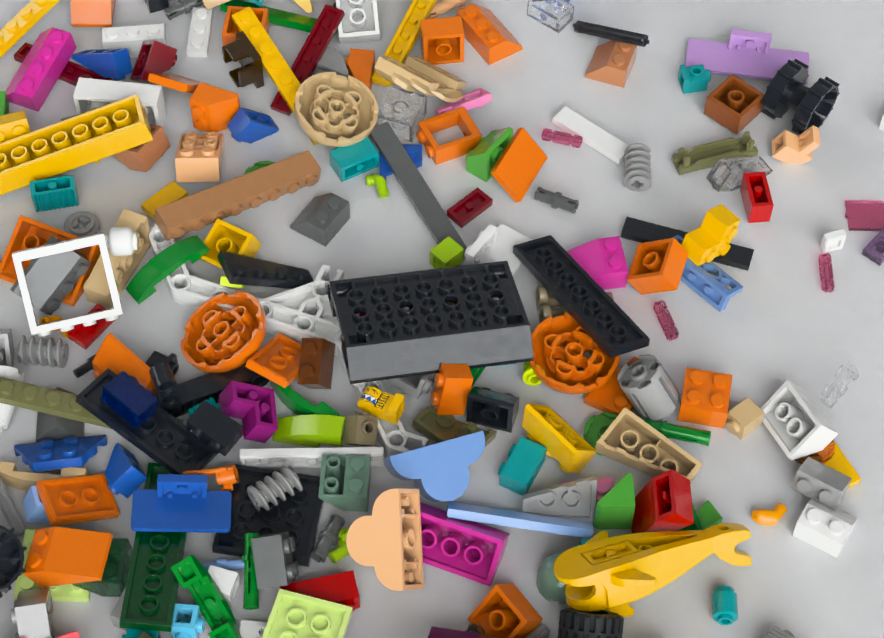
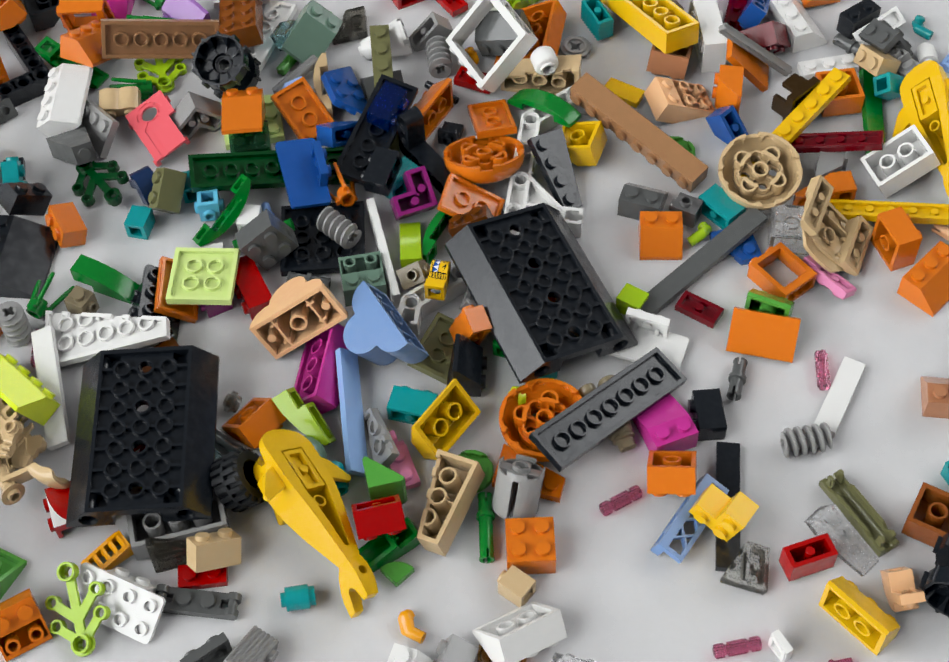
camera: 80 degrees right, 0 degrees up
none -> lime slope [272,387,336,446]
none -> orange tile [467,99,517,139]
none -> orange slope [638,211,683,260]
none -> flat silver brick [669,192,703,228]
none -> black brick [688,388,727,441]
none -> light grey axle [719,23,792,76]
none -> clear smoke wing [720,541,770,595]
none -> yellow slope [819,576,901,656]

